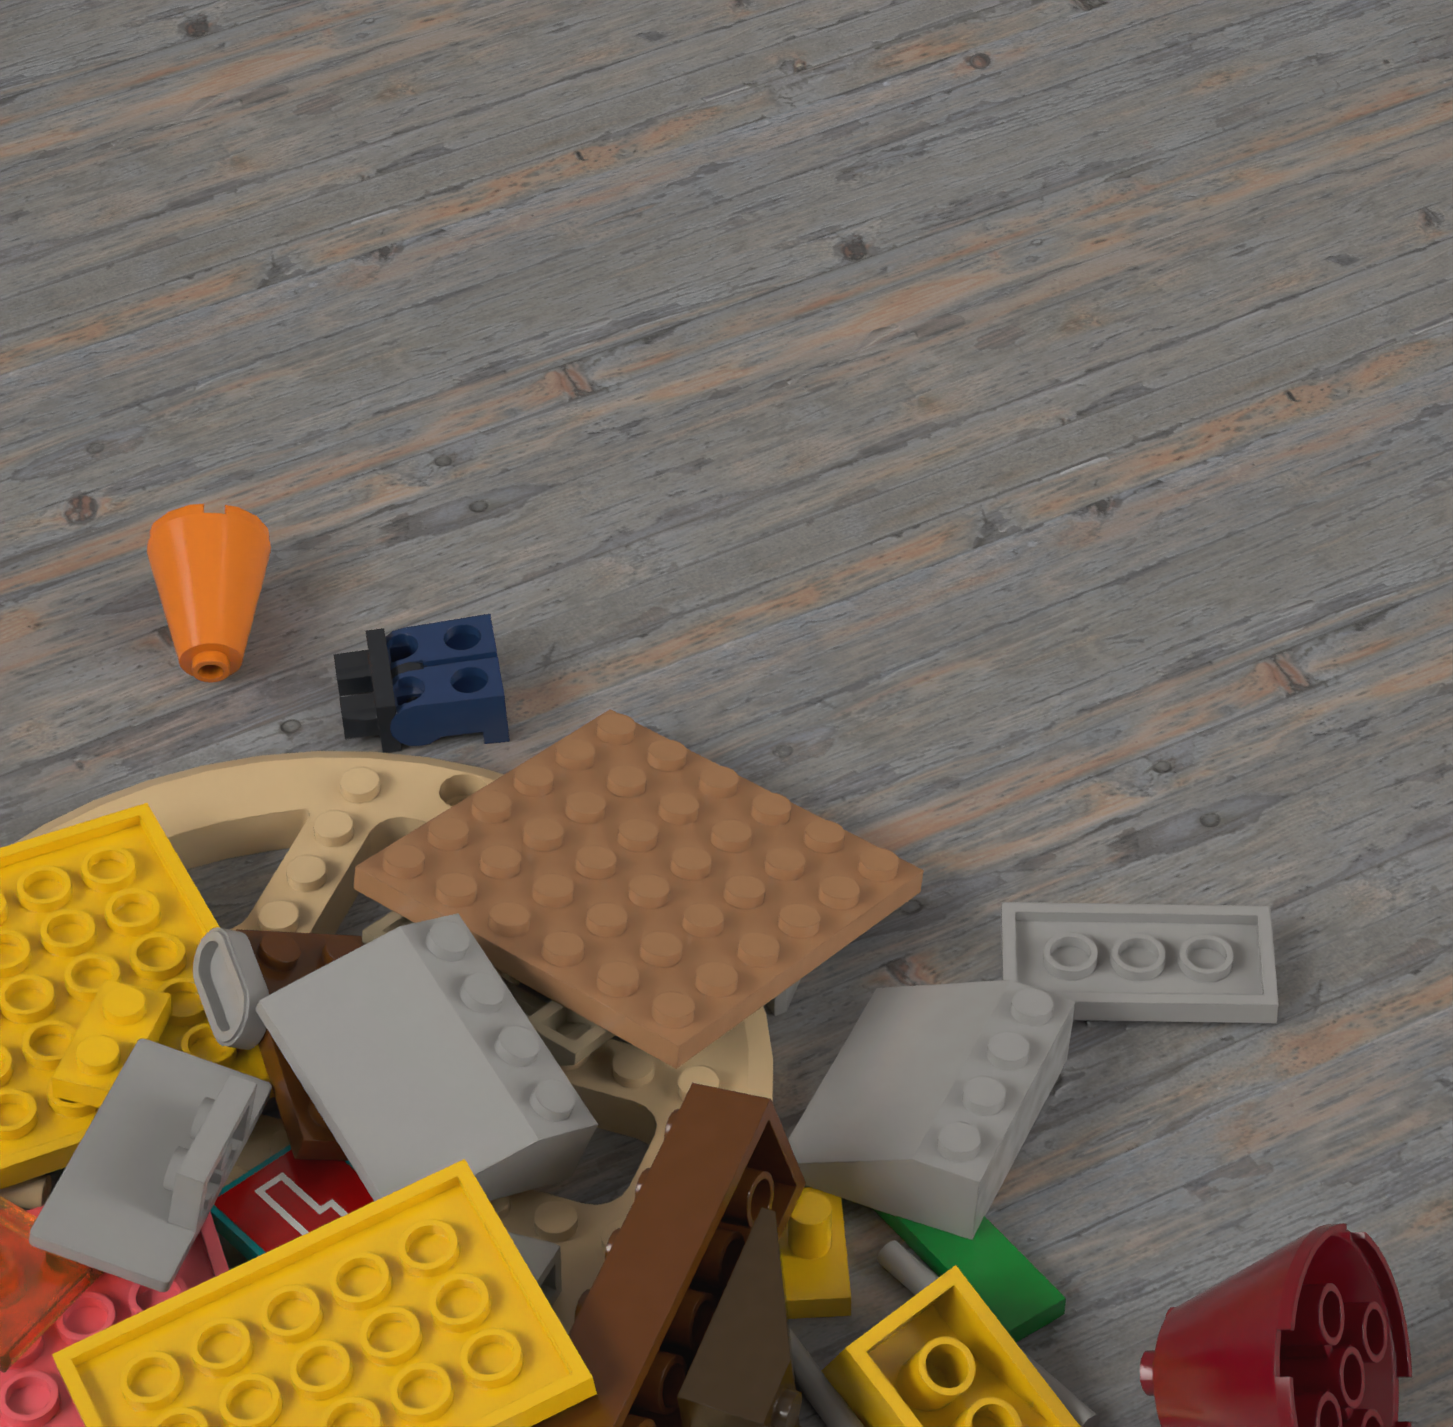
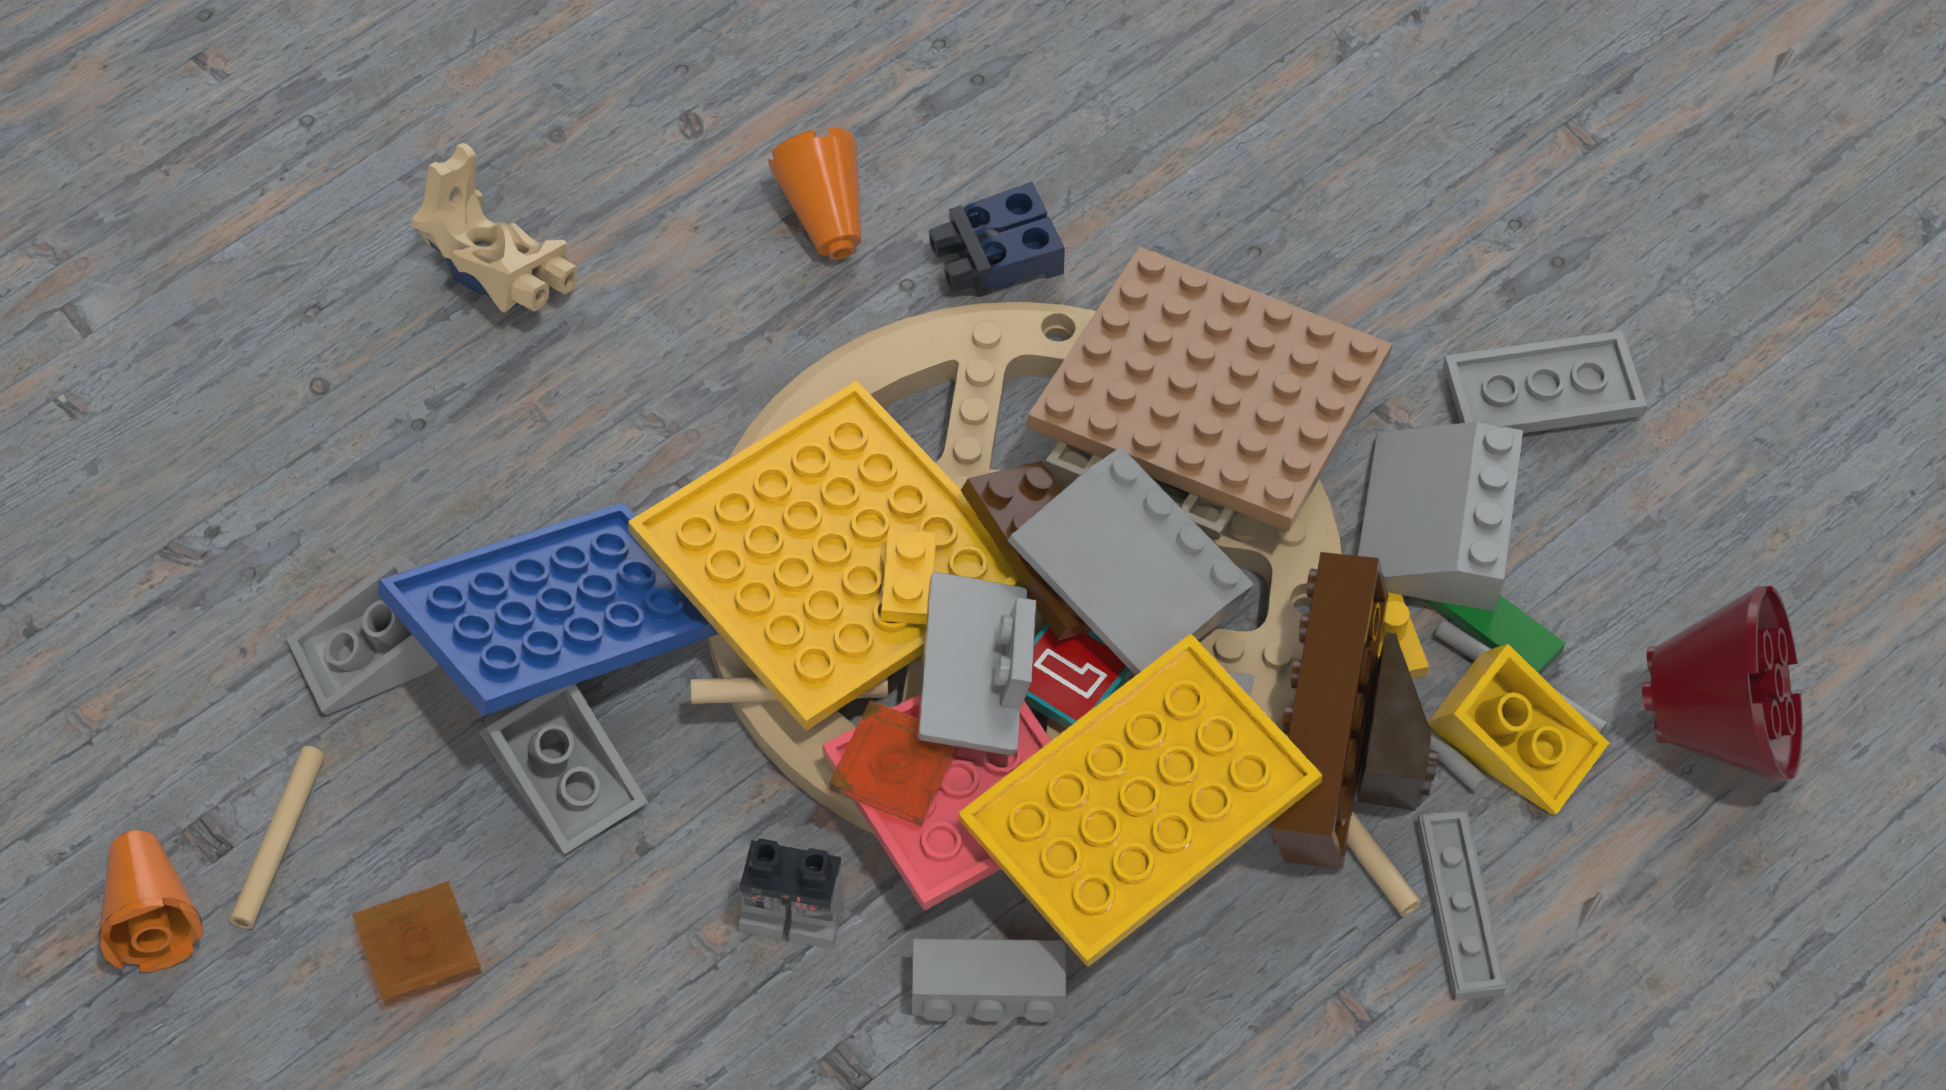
camera: 15 degrees left, 15 degrees up
light grey tile [193,927,269,1050] -> none

